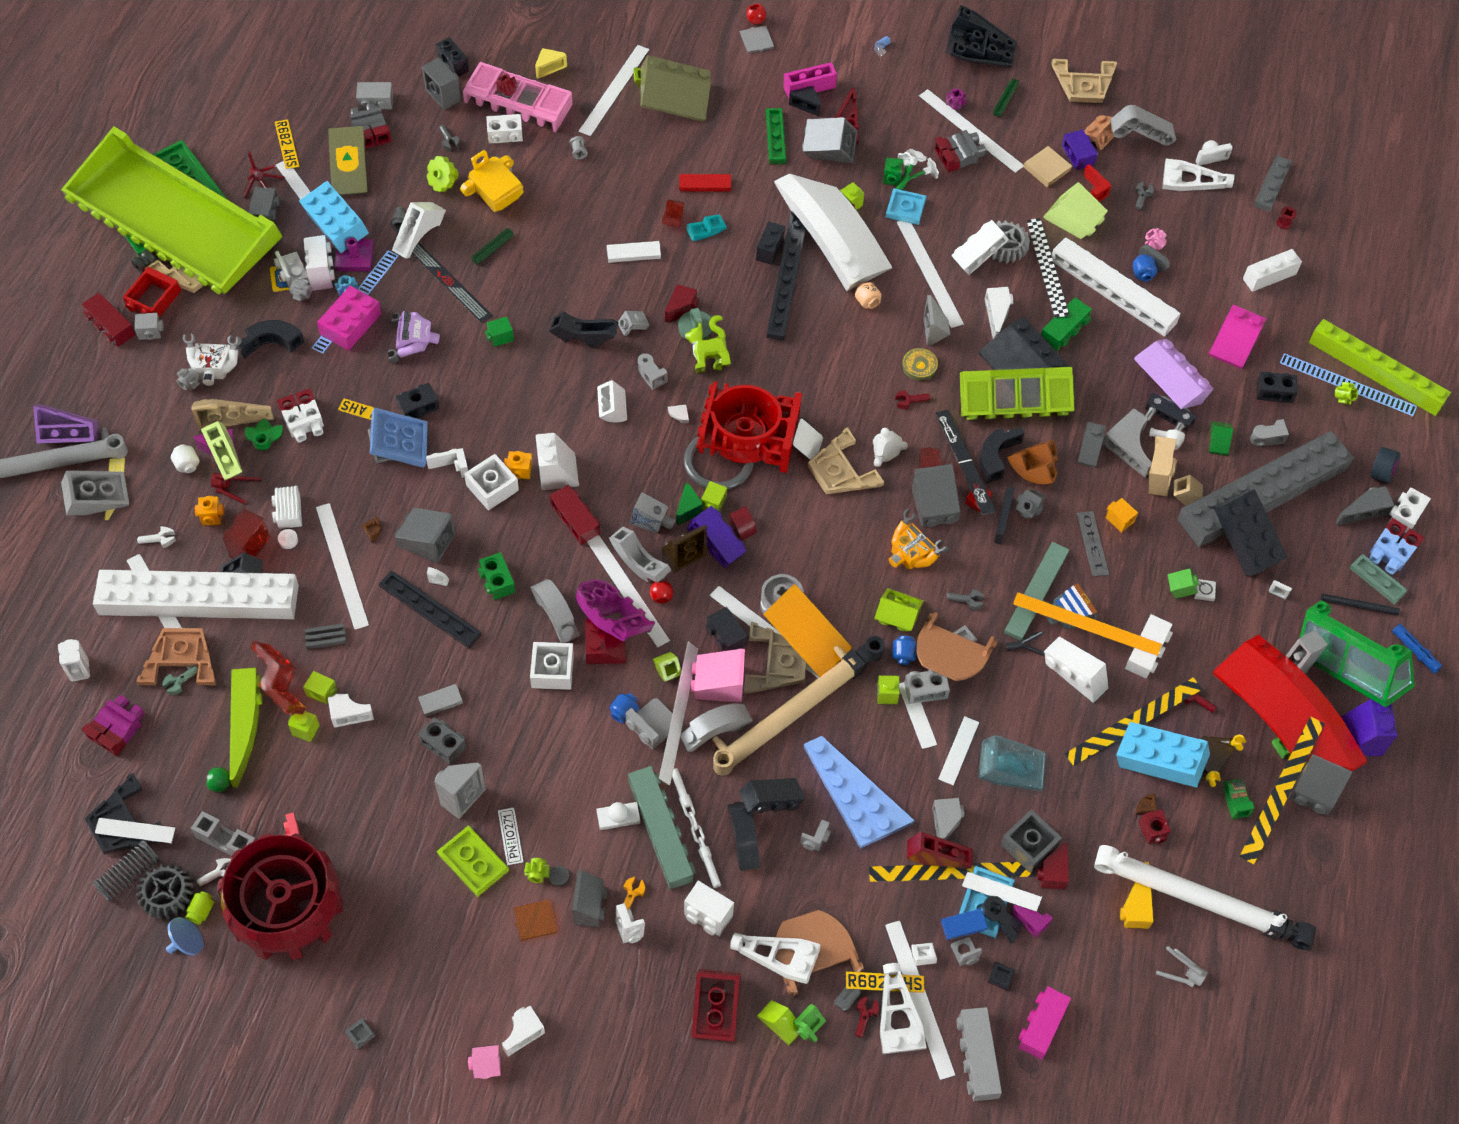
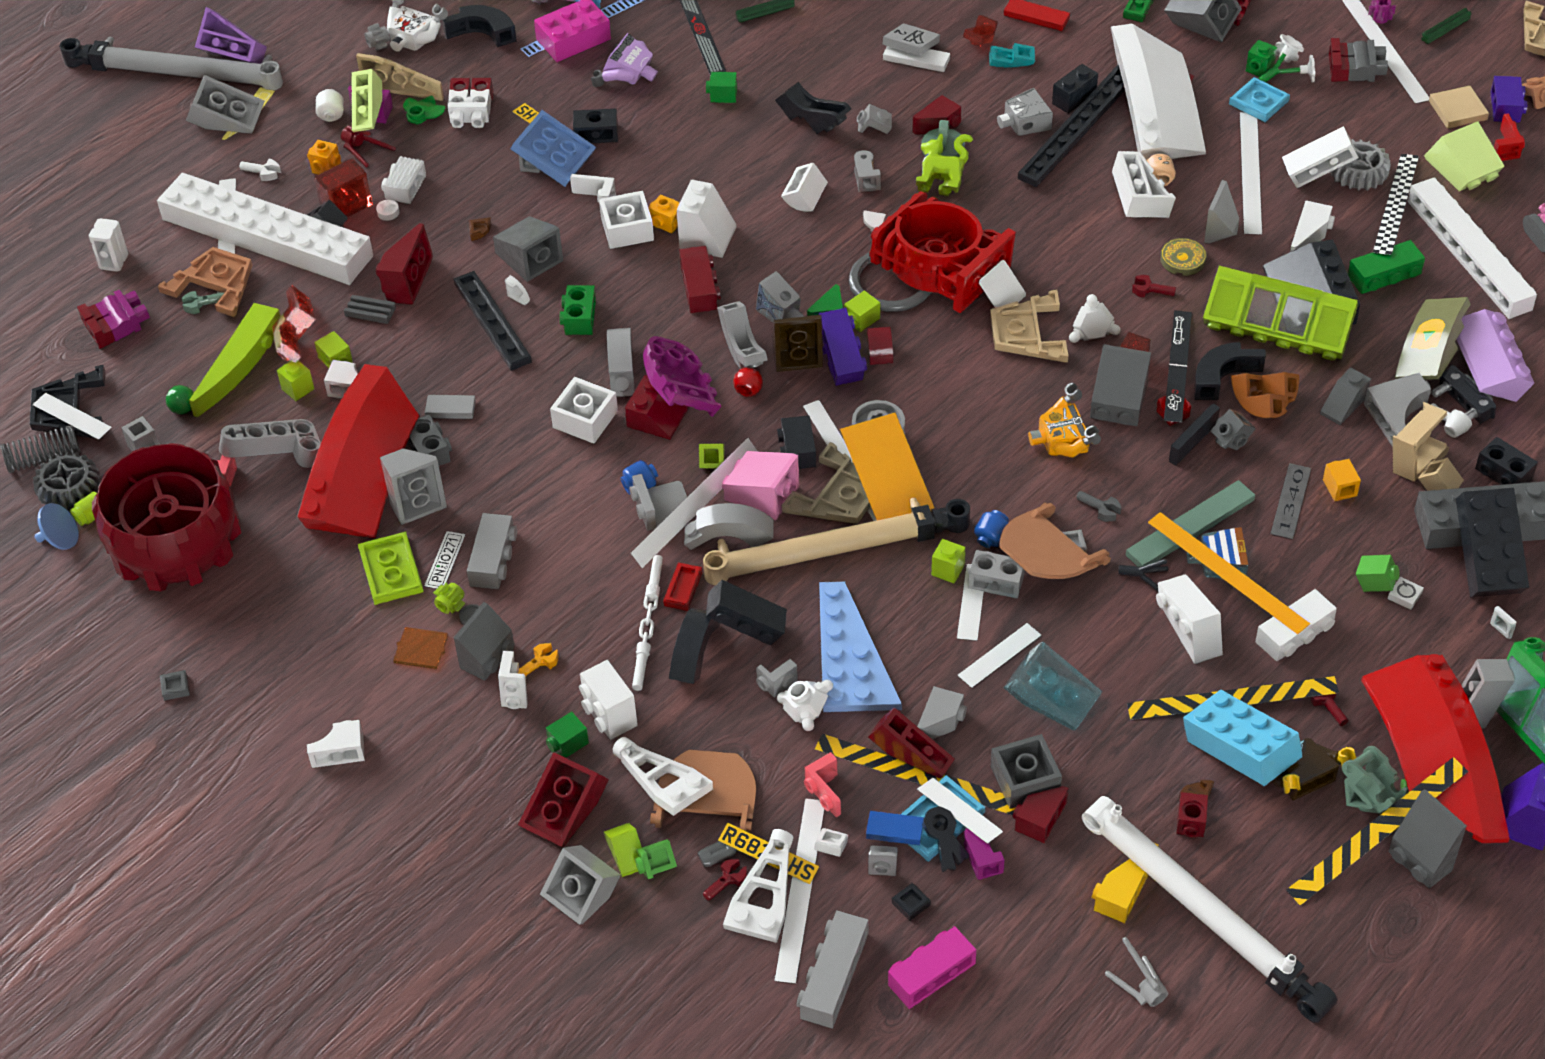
camera: 30 degrees right, 10 degrees down
white sticker [316,503,369,630] -> none
bright pink brick [468,1045,501,1079] -> none
white sticker [587,535,670,648] -> none
white tile [596,802,640,830] -> none
sand green brick [628,766,696,890] -> none
lime brick [840,182,864,210] -> none
lime slope [874,588,924,632] -> none
blue head [1132,254,1157,281] -> none
green slope [1209,421,1233,456] -> none
green leg [1223,779,1255,819] -> none
none -> light grey beam [219,419,321,468]
none -> red slope [297,364,420,539]
none -> dark red slope [376,223,434,304]
none -> light grey brick [467,513,517,589]
none -> light grey slope [540,845,621,925]
none -> green brick [546,711,589,758]
none -> red tile [663,562,702,611]
none -> white rock [777,680,833,731]
none -> coral bracket [804,752,841,817]
none -> light grey tile [883,23,940,56]
none -> light grey torso [997,88,1053,136]
none -> white wedge [1112,151,1176,218]
none -> sand green piece [1342,746,1409,814]
none -> slope [1395,297,1471,380]
none -> black brick [1475,437,1538,485]

